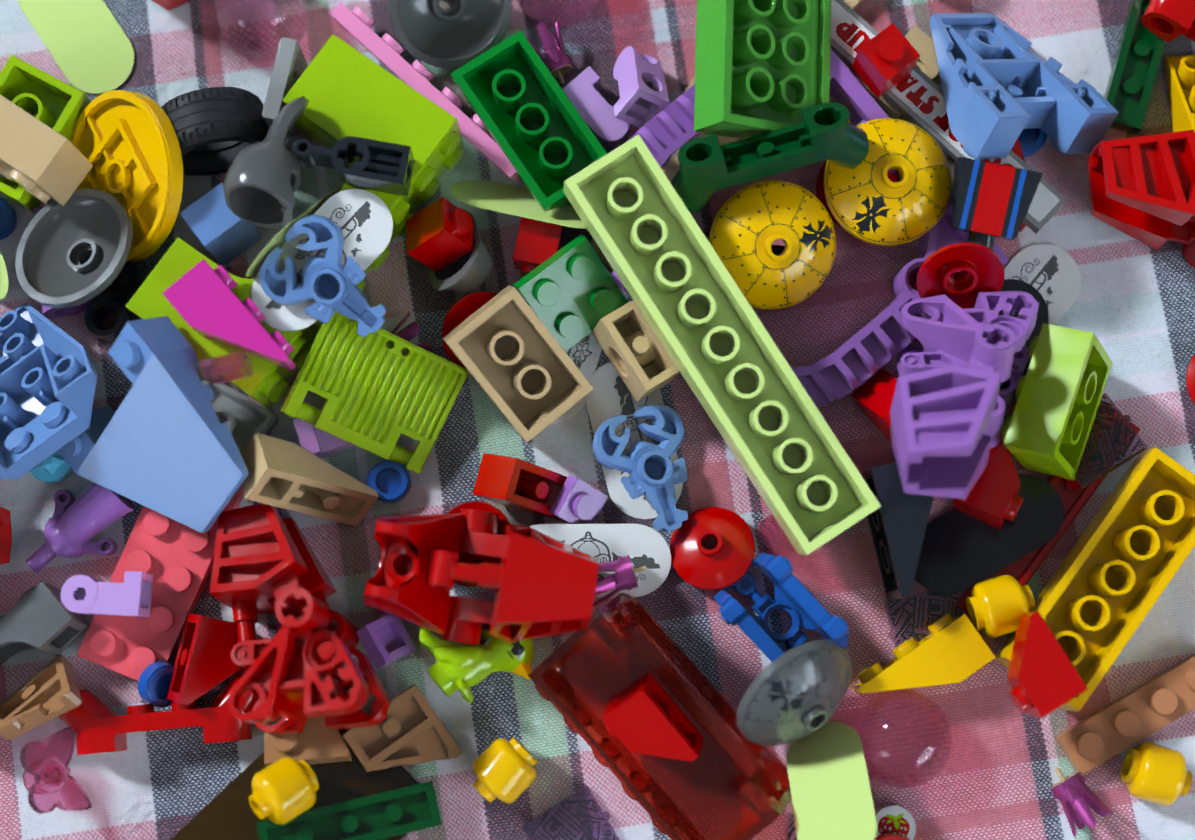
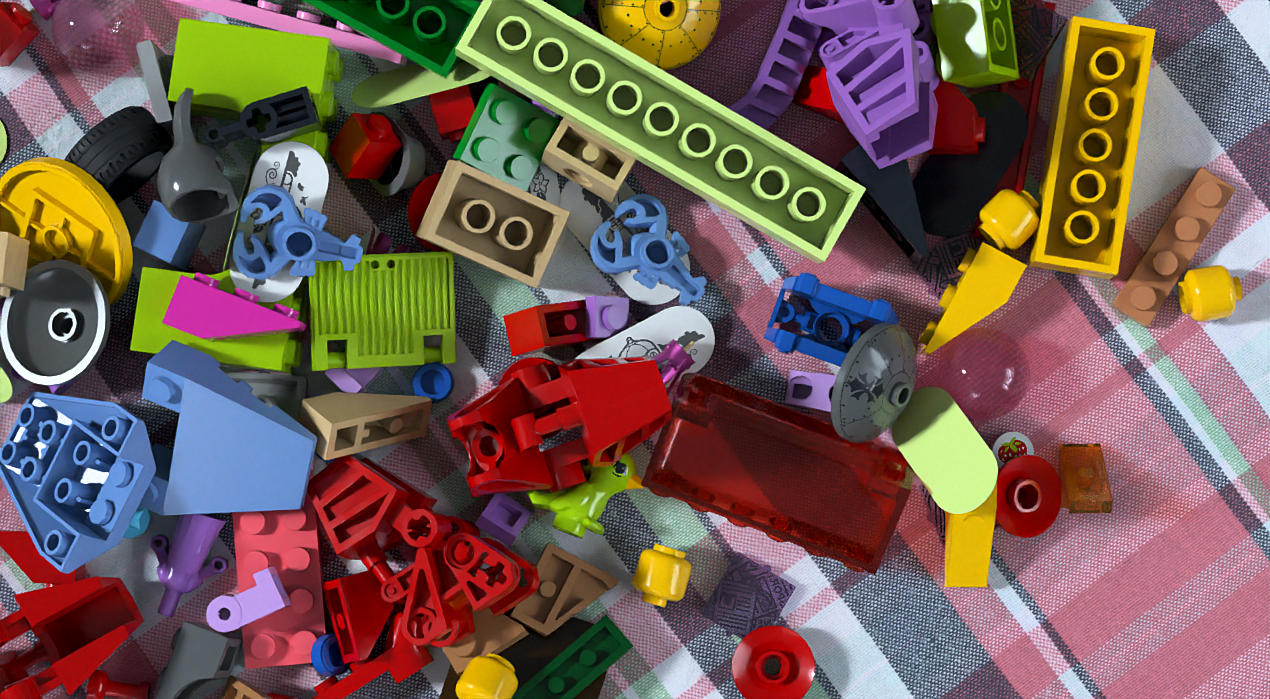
camera: 25 degrees left, 5 degrees up
black beam [84,262,147,344] -> none
clear pink tile [198,351,254,385] -> none
red slope [602,672,704,762] -> none
red dish [669,507,755,591] -> none
clear pink tile [755,514,795,557] -> none
red slope [1007,611,1088,718] -> none
flat silver piece [1050,768,1113,837] -> none
none -> lavender leg [784,370,837,414]

